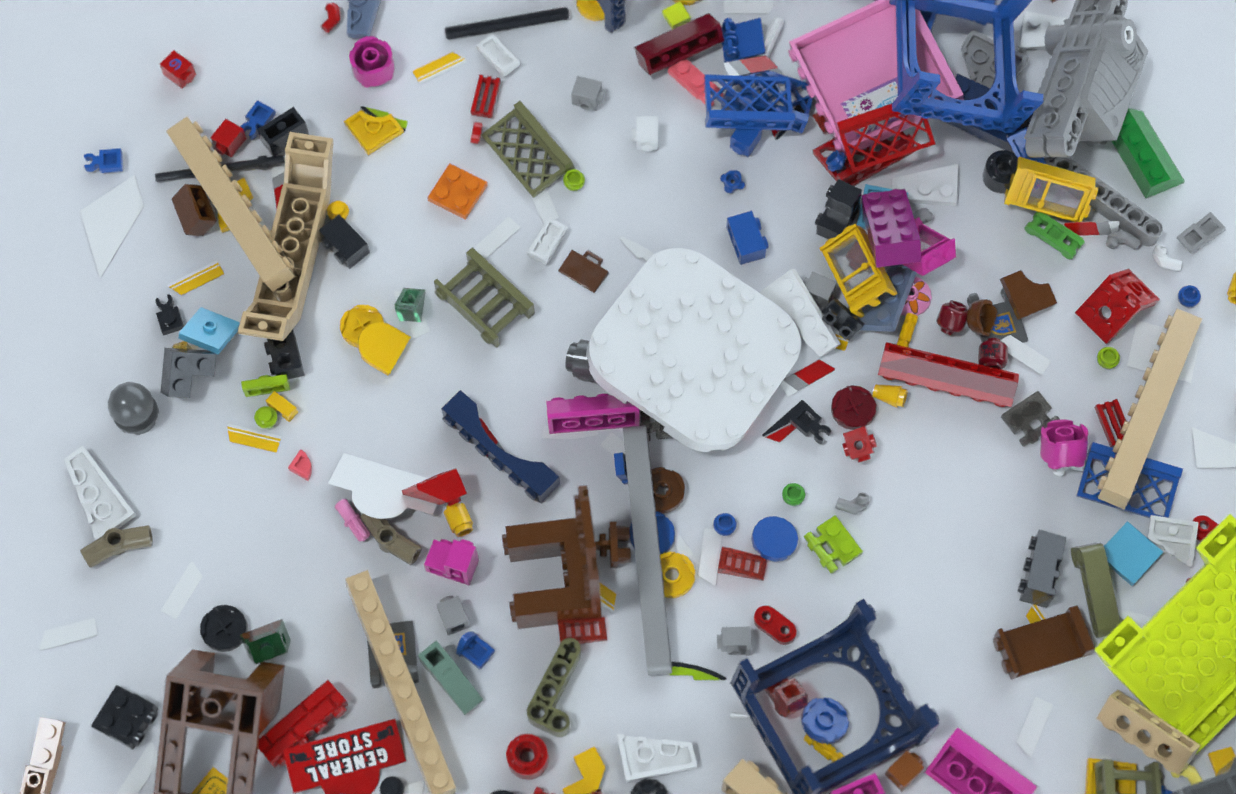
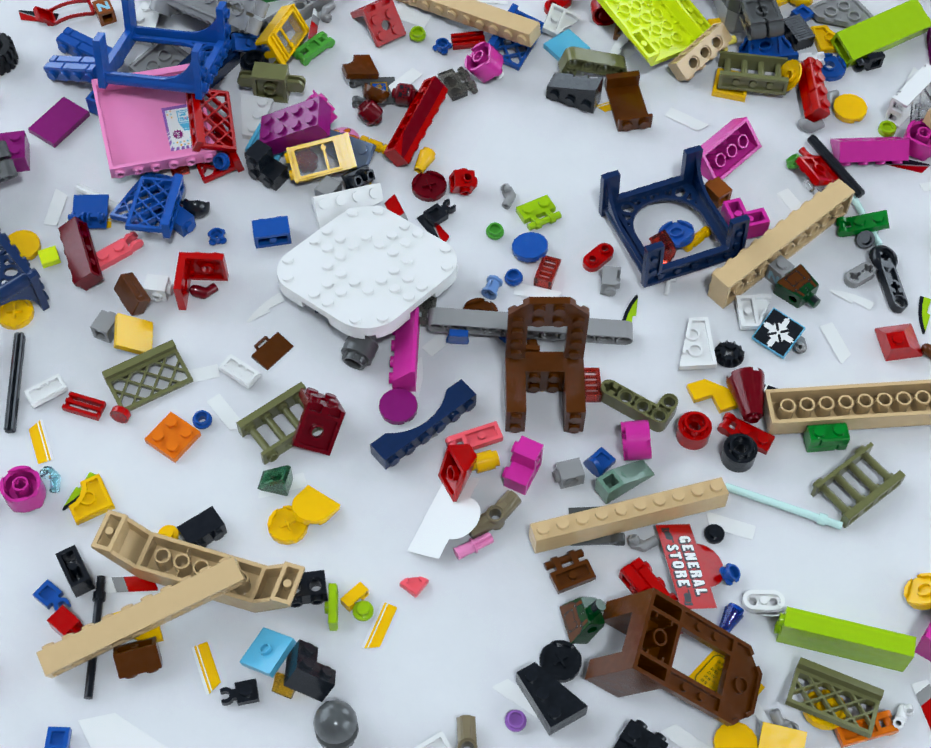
camera: 85 degrees left, 10 degrees down
lime plate [563,169,585,191] -> none
sticker [724,56,778,76] -> none
none -> clear light blue arm [40,466,61,493]
none -> reddish brown piece [114,272,151,316]
none -> yellow tile [114,313,153,354]
none -> red bracket [173,252,229,310]
none -> black hair [183,198,210,218]
none -> dark red arm [189,283,218,299]
none -> blue plate [192,410,212,429]
none -> olive brick [237,61,306,103]
none -> dark red bracket [292,387,346,456]
none -> magenta tile [379,388,418,425]
none -> blue plate [433,38,452,55]
none -> coral plate [445,421,503,450]
none -> medium blue bush [481,275,503,300]
none -> medium lavender plate [505,710,527,732]
none -> black wedge [516,662,588,736]
none -> reddish brown plate [544,549,596,594]
none -> dark pink brick [621,420,652,461]
none -> light grey arm [628,534,659,552]

